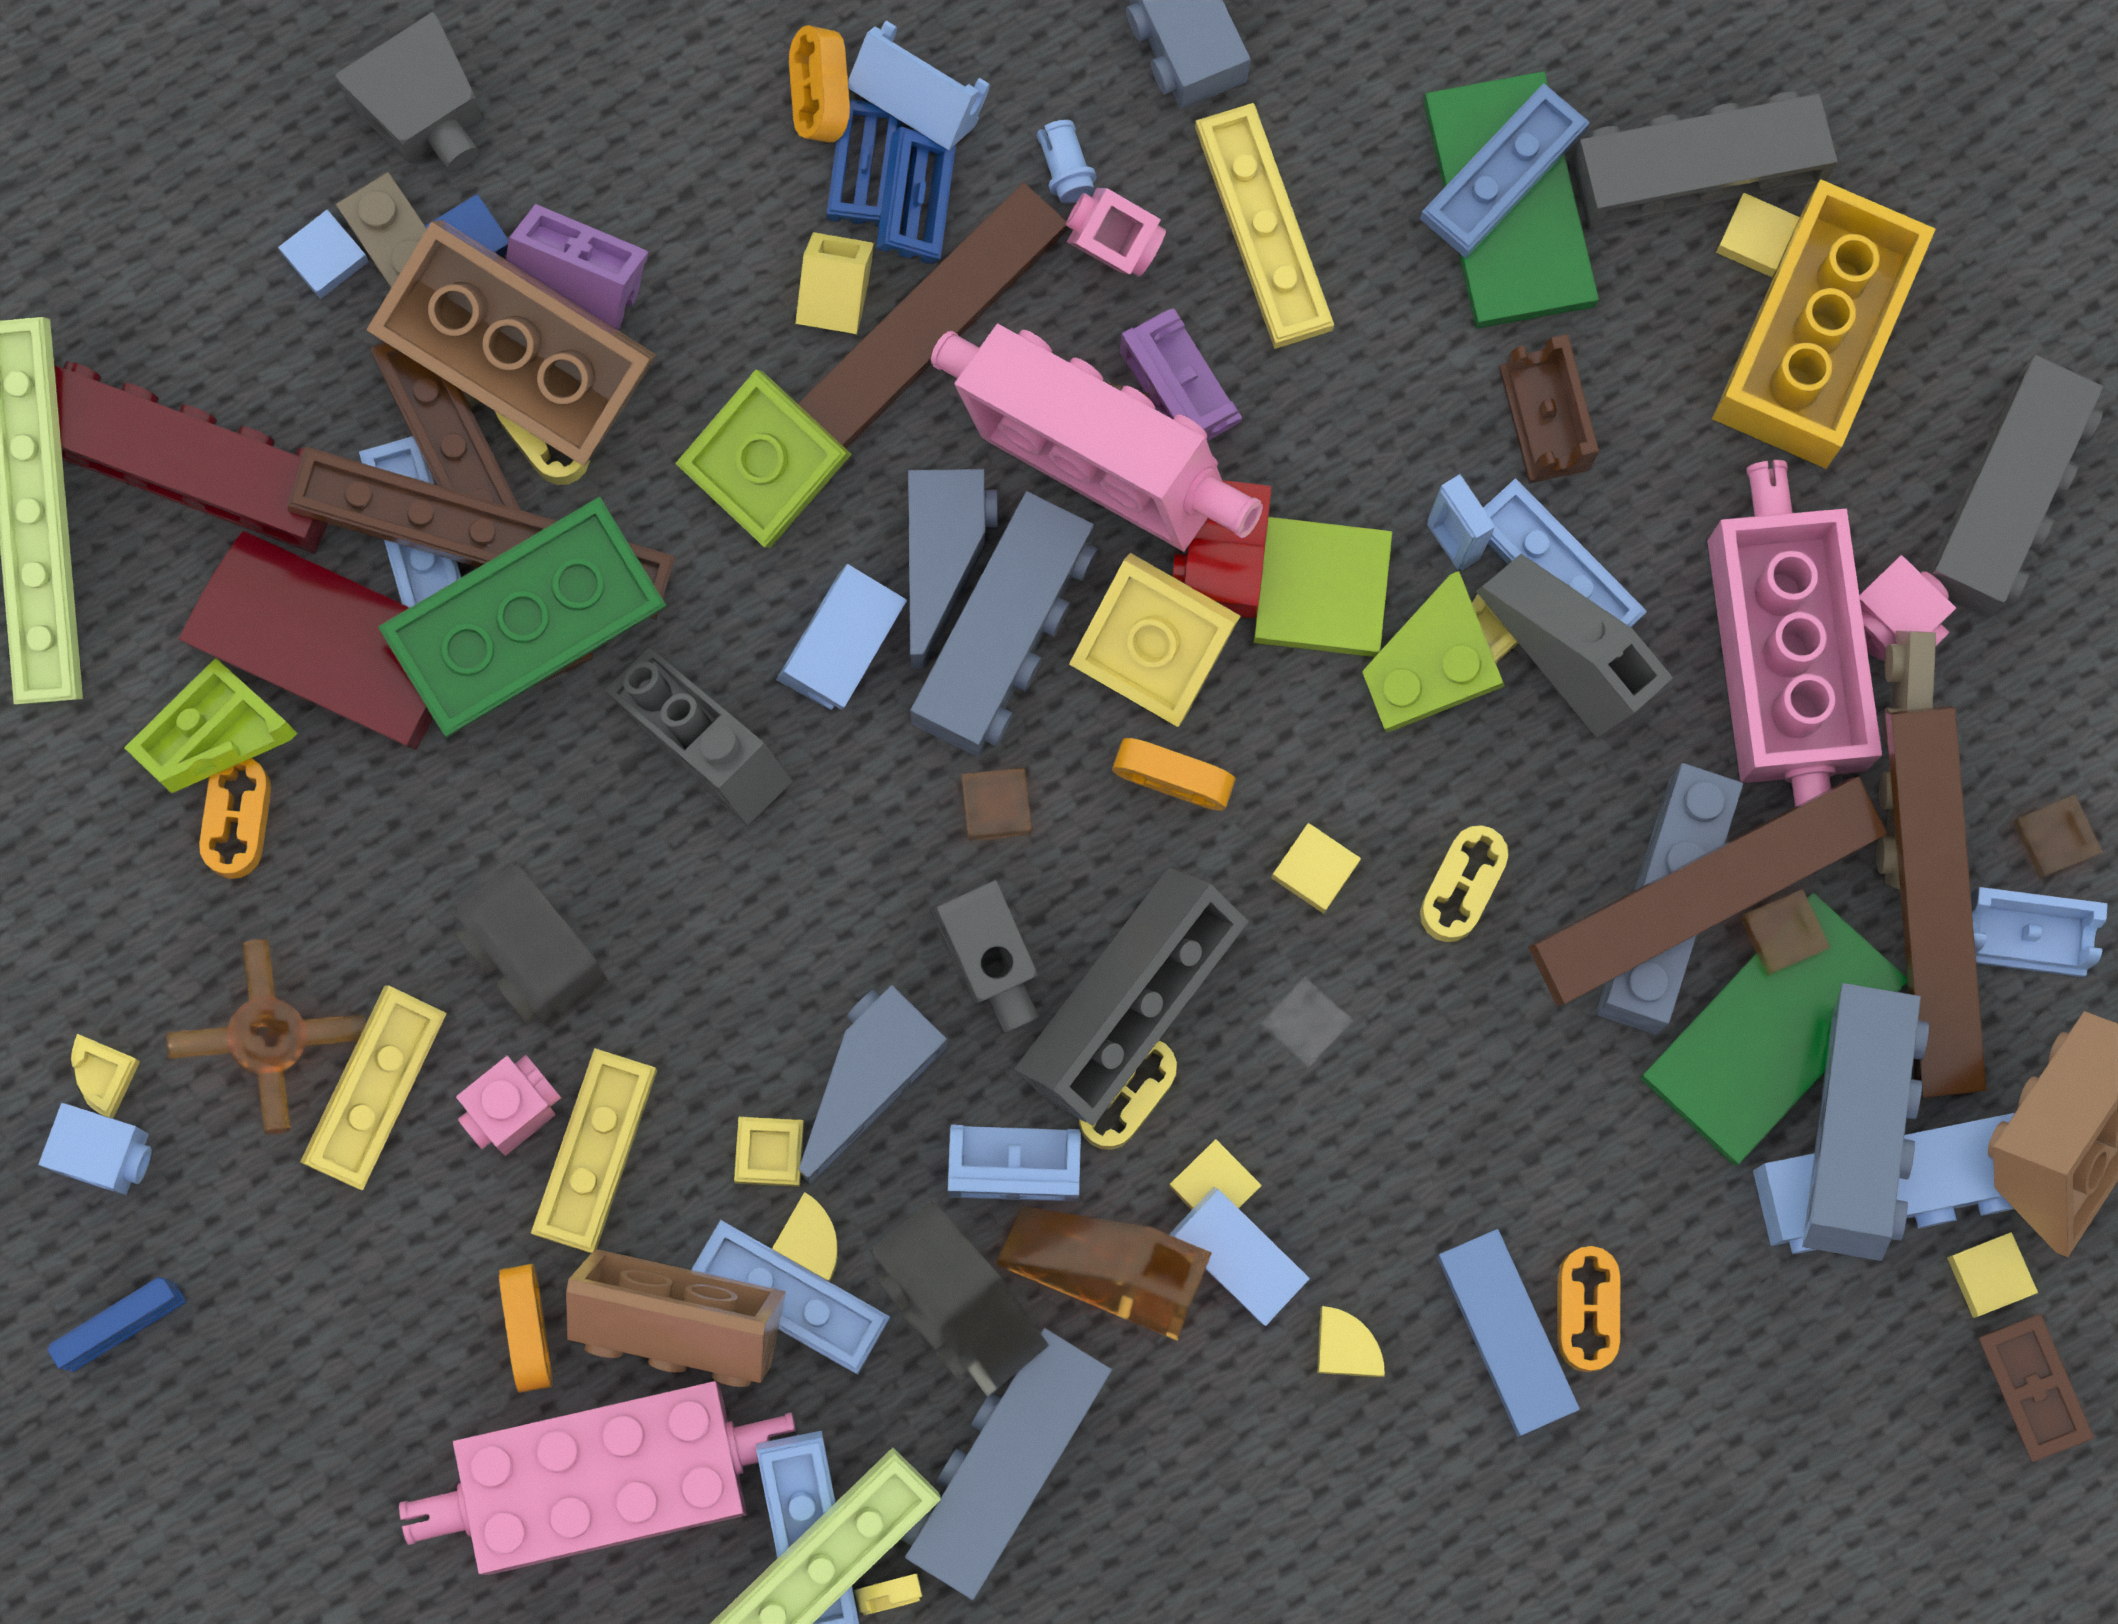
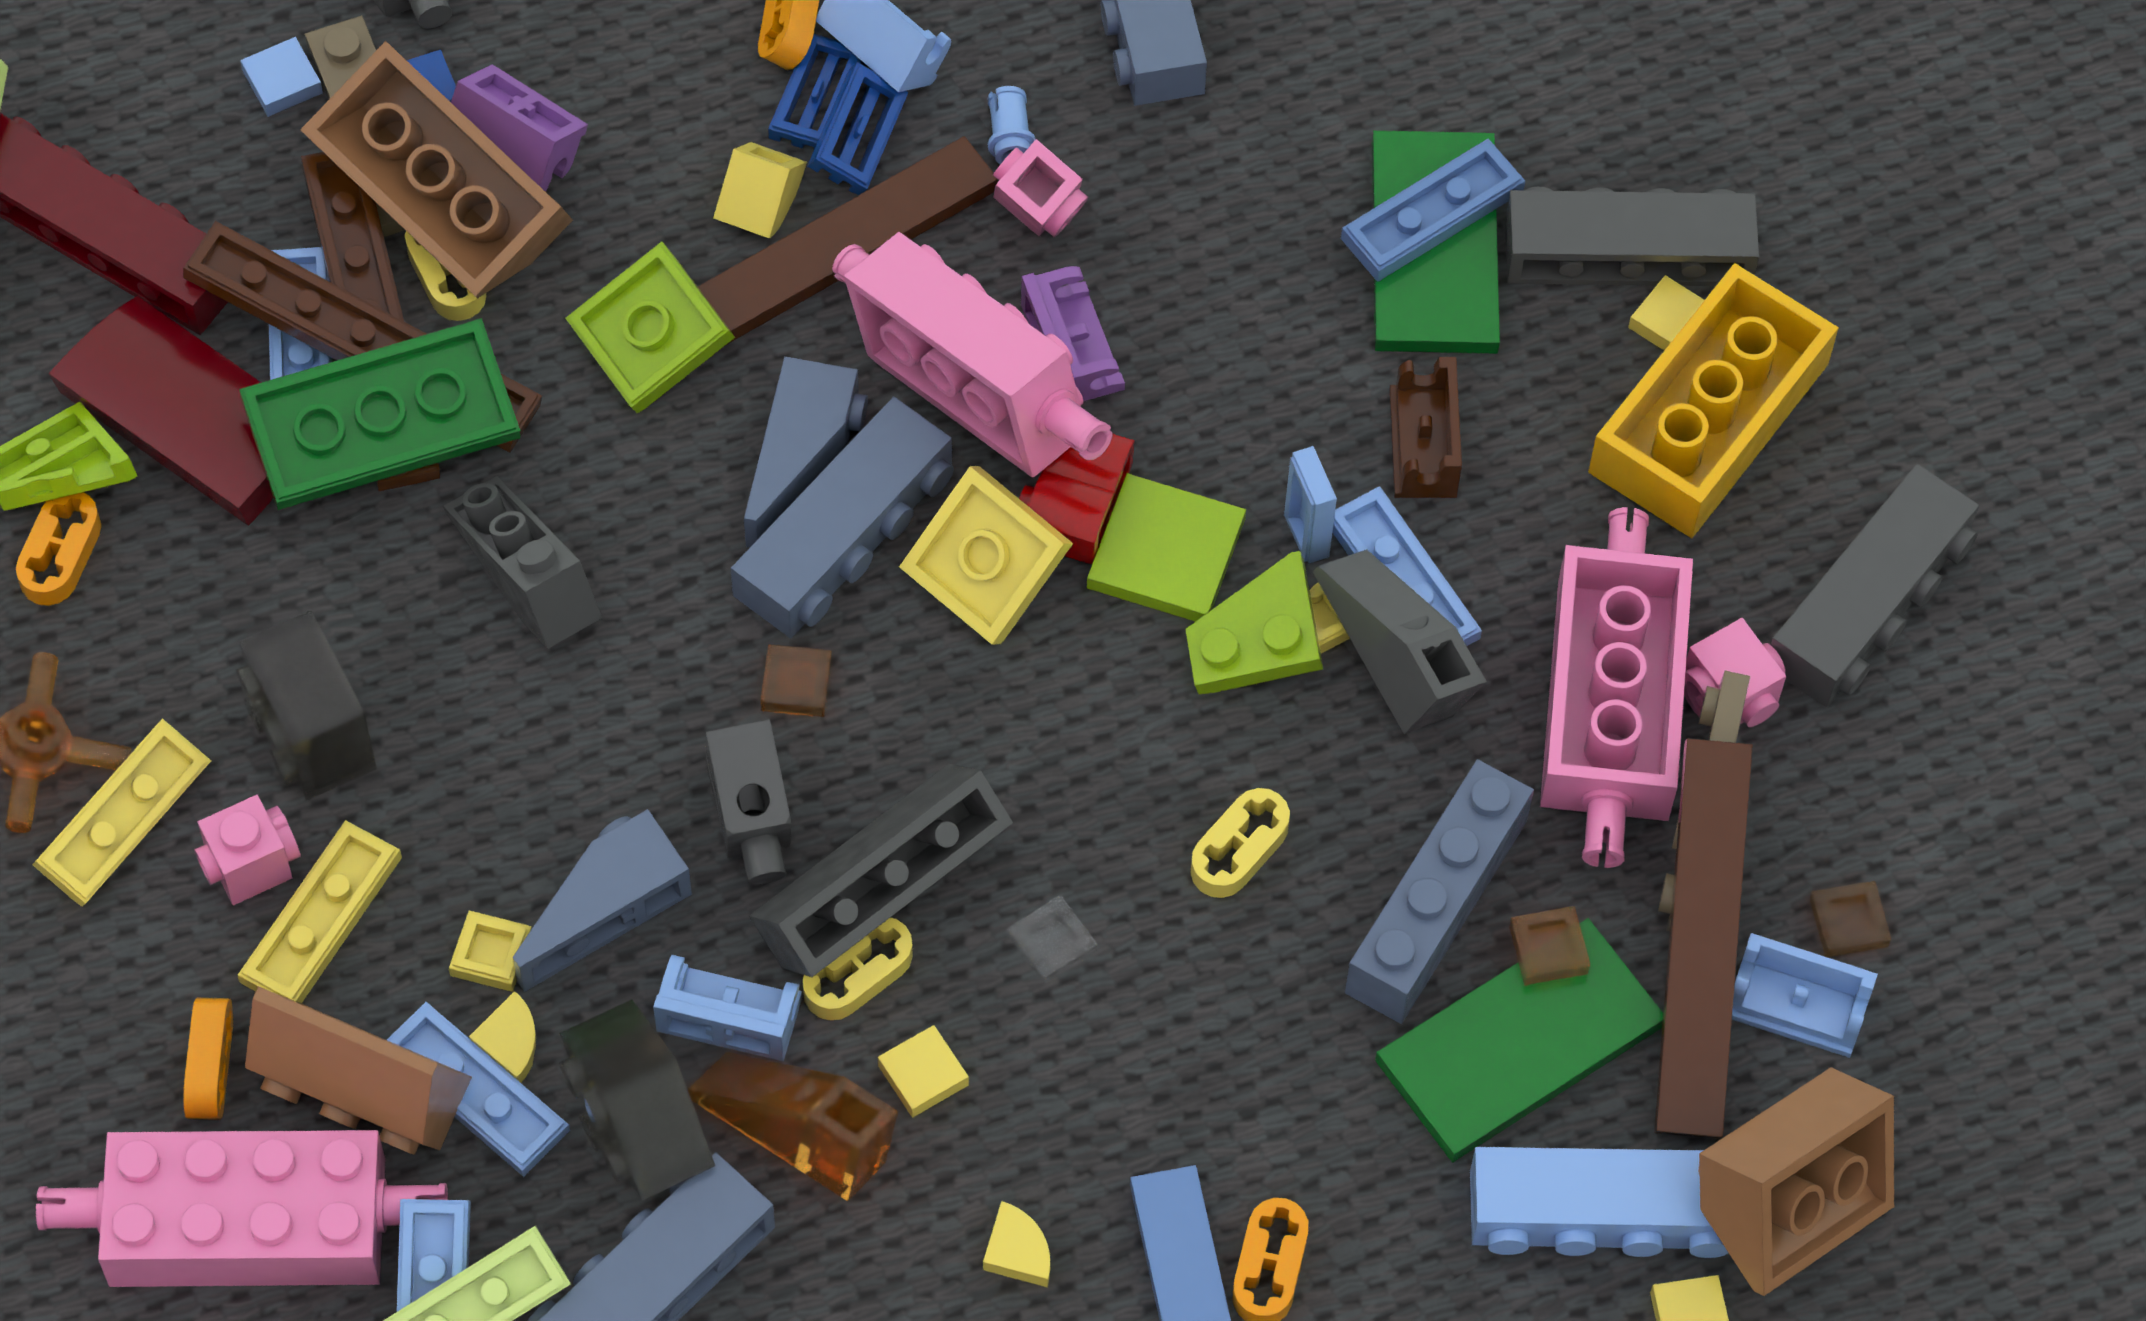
camera: 15 degrees right, 15 degrees down
light blue hinge [776,564,907,710] -> none
light orange beam [1112,738,1236,811] -> none
light blue tile [1169,1187,1310,1326] -> none
light yellow tile [1195,103,1334,349] -> none
light yellow tile [1271,823,1361,914] -> none
reddish brown tile [1528,776,1887,1005] -> none
sand blue brick [1802,983,1929,1261] -> none

